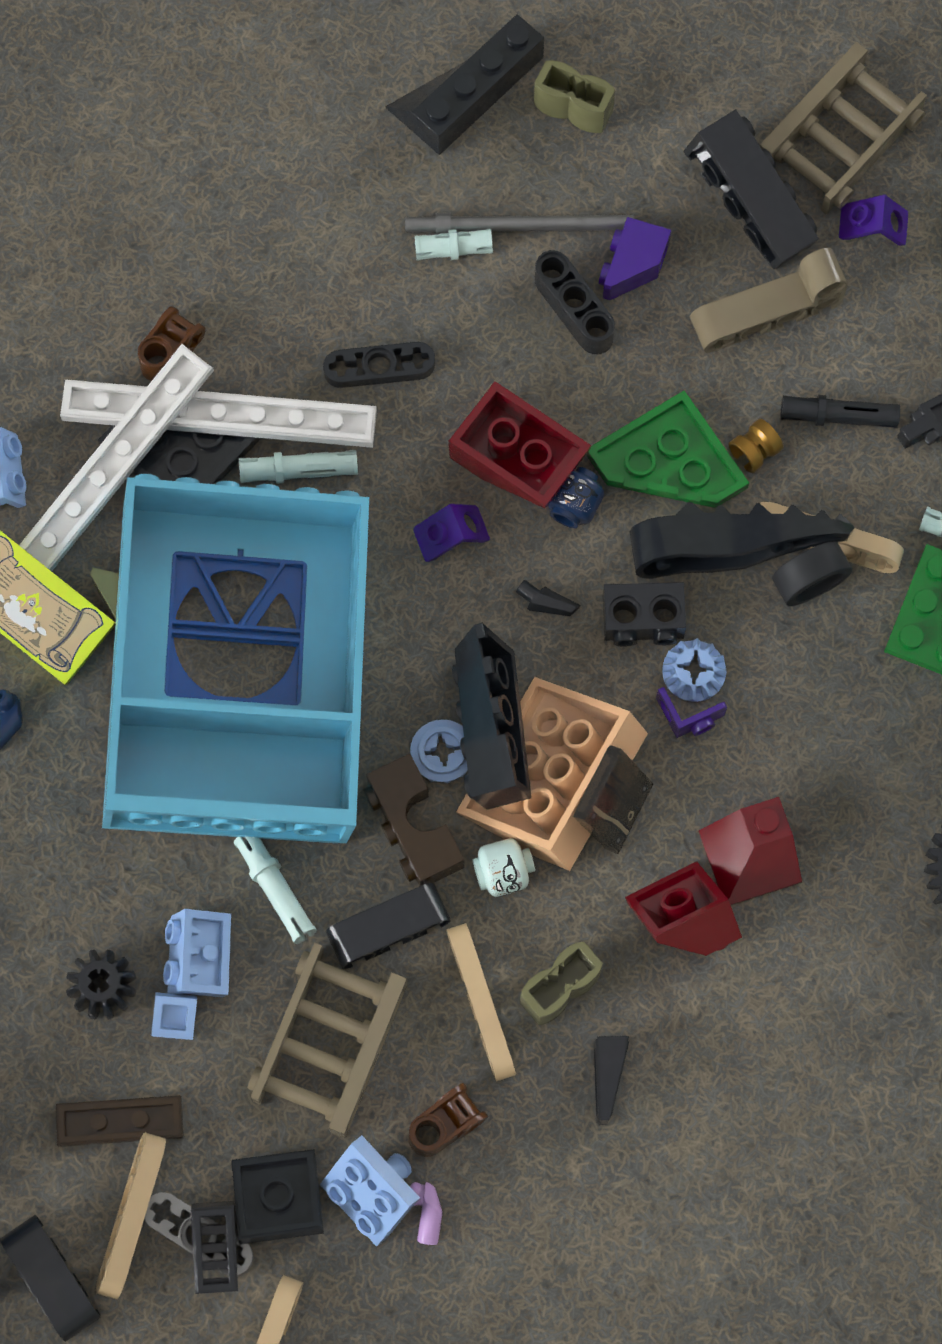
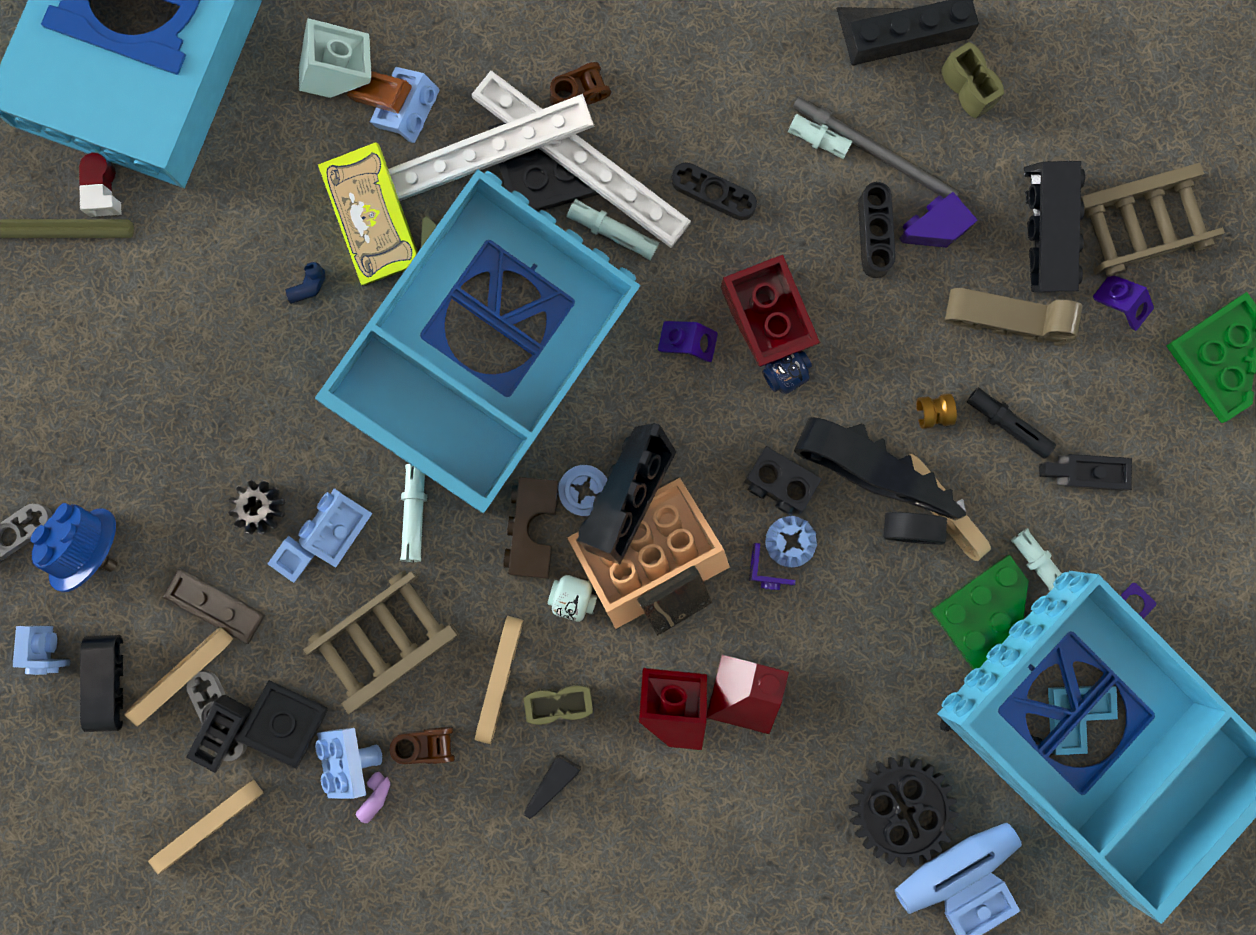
camera: 25 degrees right, 10 degrees up
black beam [326,883,451,969] -> none
black bar [516,580,581,616] -> none
green plate [586,390,749,508] -> none

